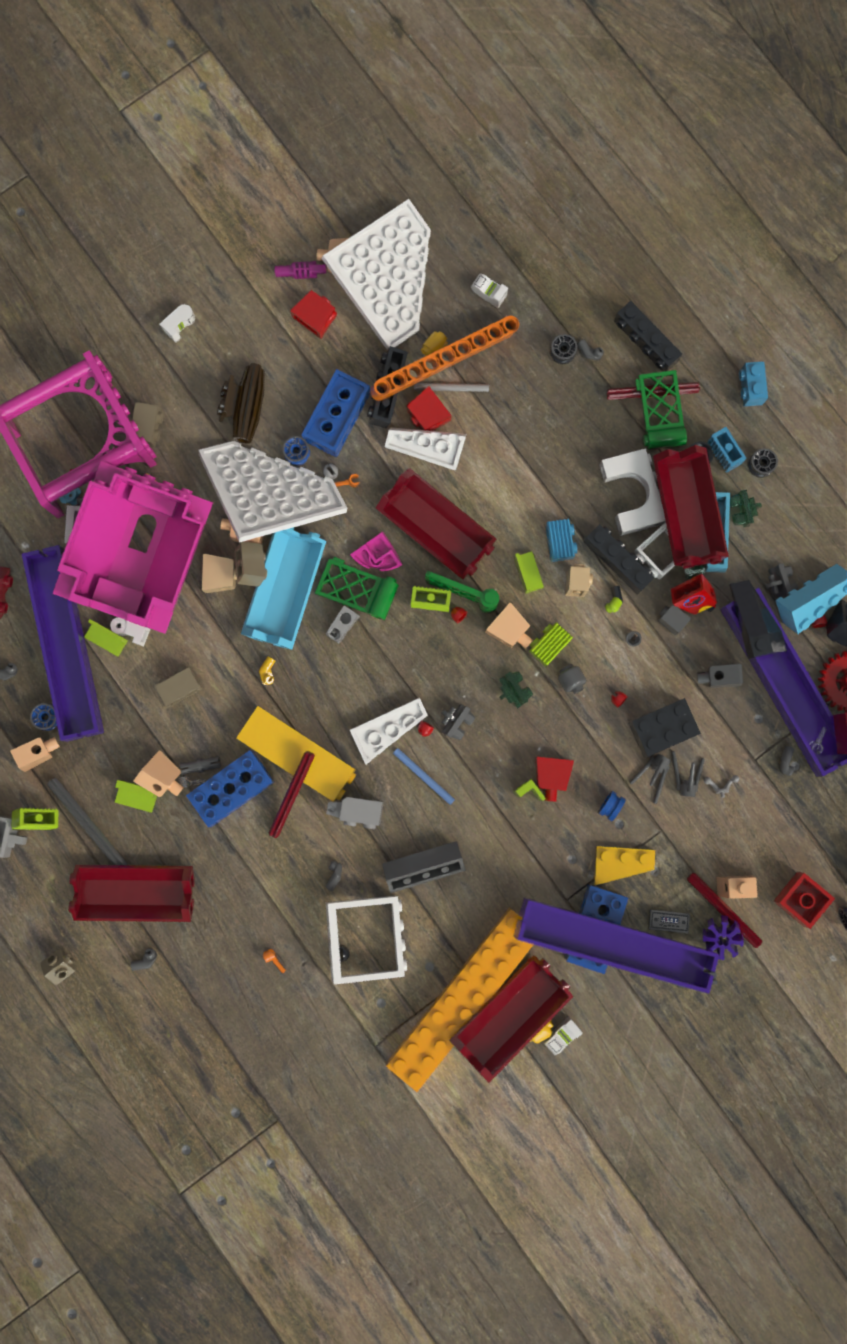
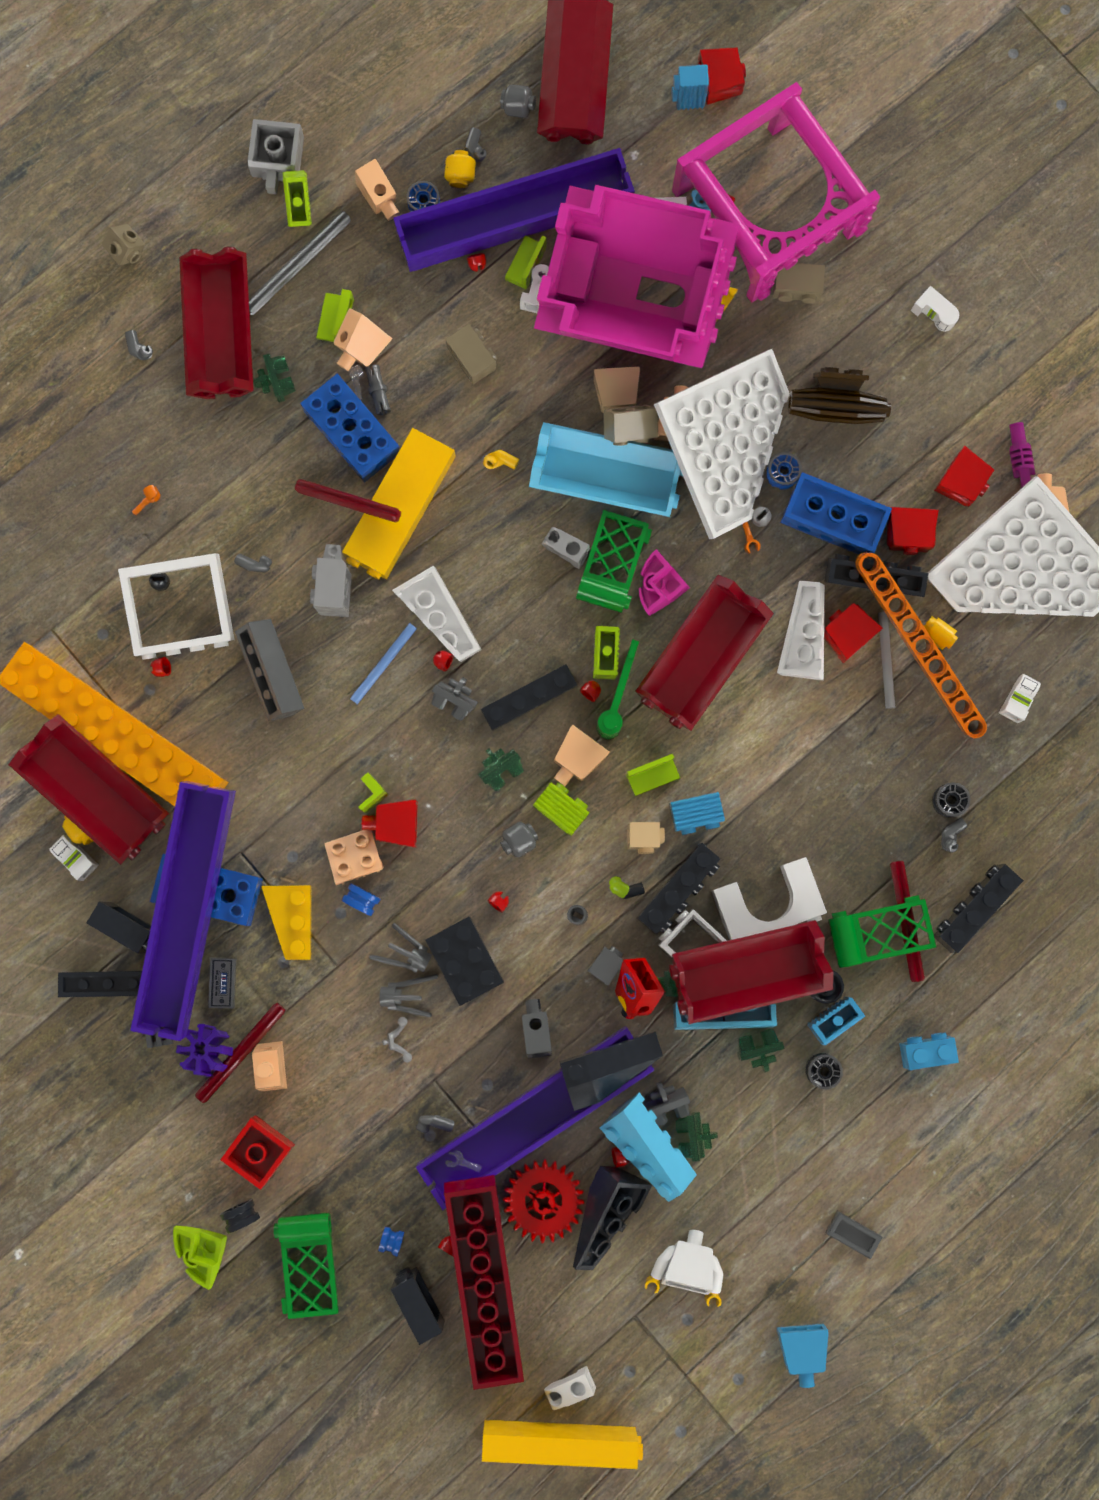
camera: 80 degrees right, 0 degrees up
none -> black plate [58,971,142,998]
none -> black window [86,901,151,954]
none -> red hinge [150,657,171,677]
none -> clear green hips [253,353,296,403]
none -> light nougat hinge [324,830,384,885]
none -> yellow head [444,150,476,188]
none -> red hinge [467,253,486,272]
none -> black plate [481,664,578,731]
none -> clear green hips [675,1112,718,1162]
none -> red torso [886,507,939,555]

